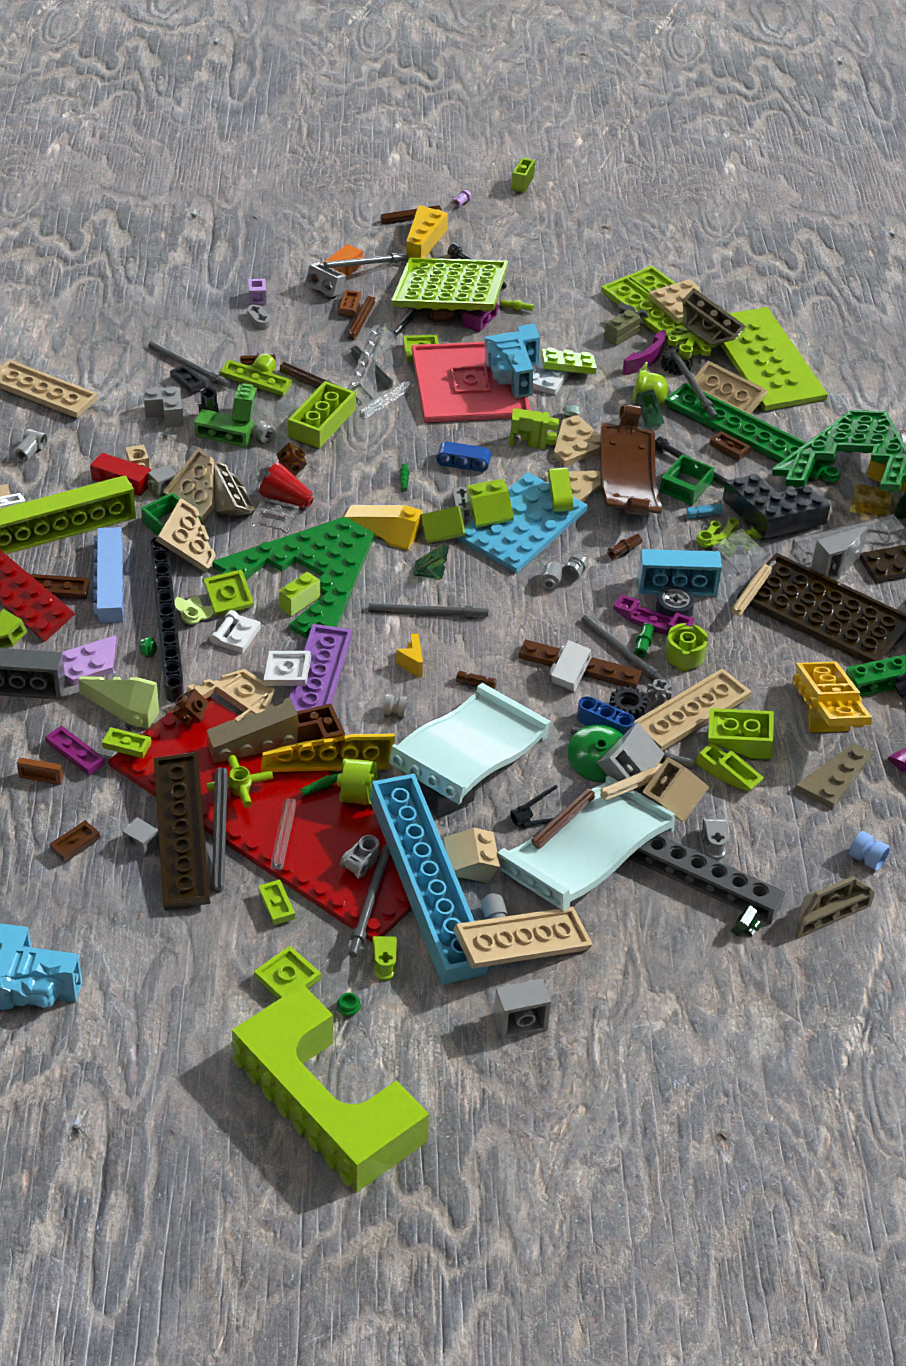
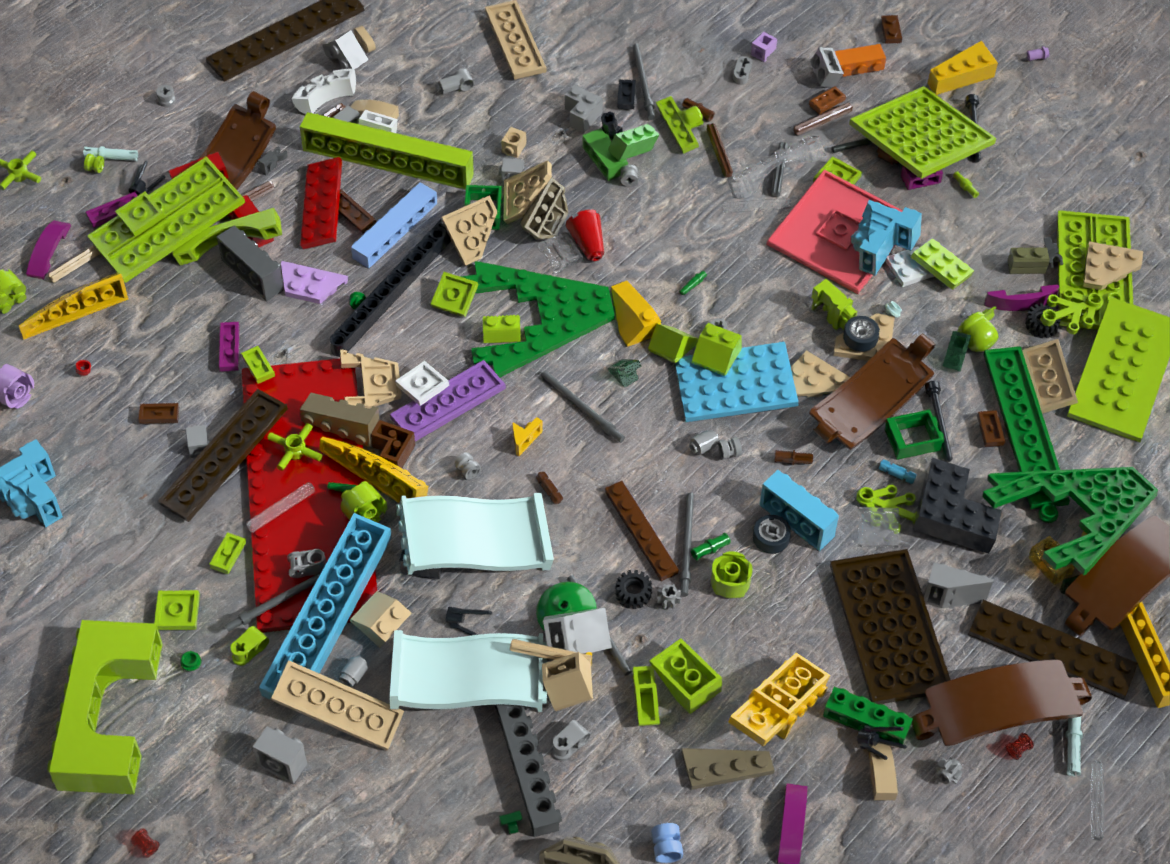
camera: 45 degrees right, 10 degrees up
dark orange plate [17,757,64,785] -> none
yellowish green wedge [78,676,159,729] -> none
red brick [90,452,151,496] -> none
reddish brown brick [172,688,209,727] -> none
yellowish green plate [175,595,214,625] -> none
white plate [209,610,261,654] -> none
dark grey axle [212,768,227,891] -> none
reddish brown brick [276,442,307,476] -> none
lime brick [288,381,356,449] -> none
dark grey bar [323,253,409,269] -> none
reddish brown axle [380,205,442,224] -> none
blue beam [436,441,492,472] -> none
lime brick [510,157,535,192] -> none
reddish brown axle [531,788,595,849] -> none
lime beam [548,468,573,512] -> none
white brick [550,640,592,692] -> none
blue beam [577,696,635,735] -> none
magenta slope [613,594,695,634] -> none
tan plate [634,668,752,751] -> none
dark grey bar [670,350,718,420] -> none
dark tan wedge [682,288,746,346] -> none
tan axle [731,564,772,616] -> none
clear arch [790,514,905,566] -> none
none -> clear red bush [130,828,160,858]
none -> black wheel [843,316,880,352]
none -> reddish brown plate [880,15,902,44]

